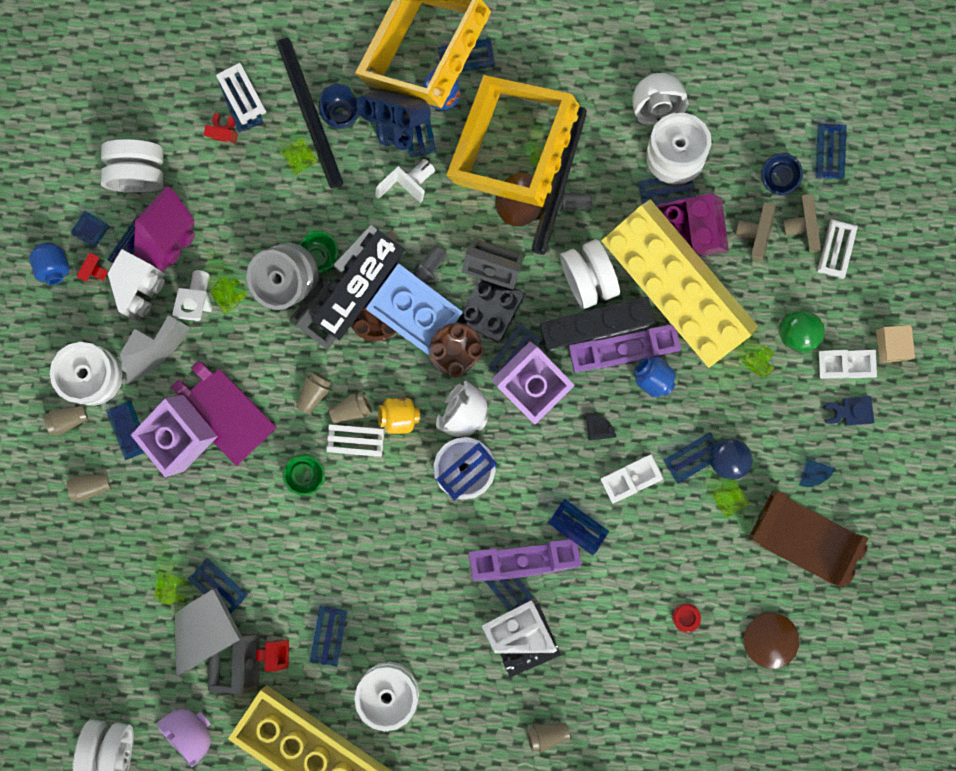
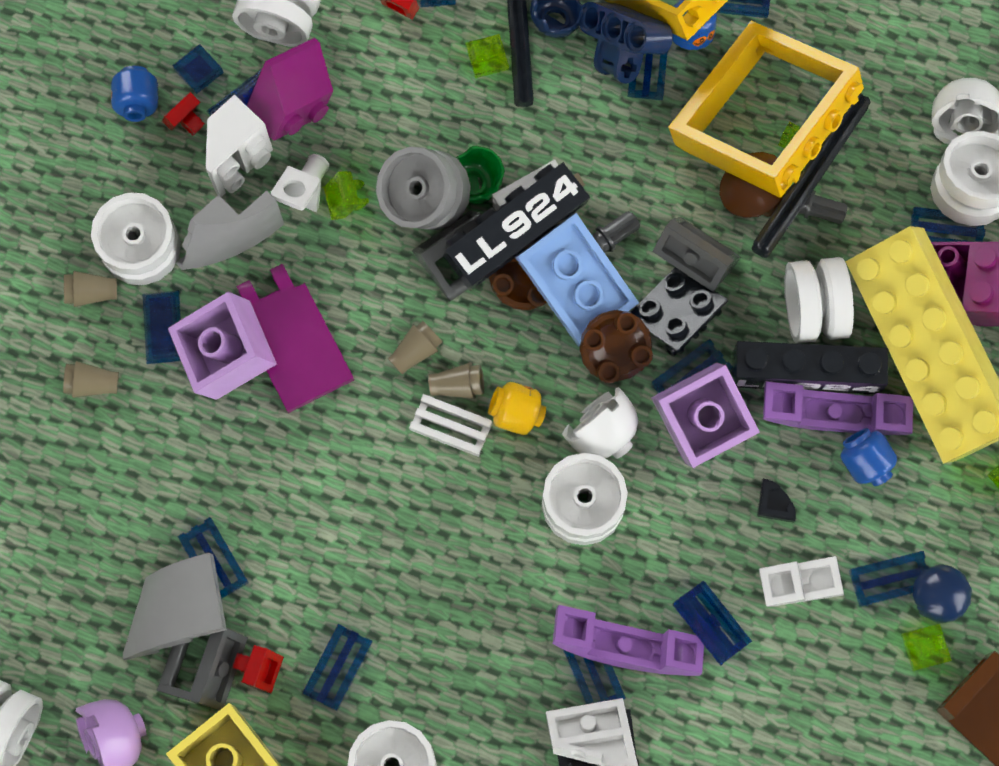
camera: 15 degrees right, 10 degrees down
clear neon green tile [153,571,188,605] -> none
green hair [282,454,325,496] -> none
white bracket [375,159,435,202] -> none
clear blue tile [436,443,497,501] -> none

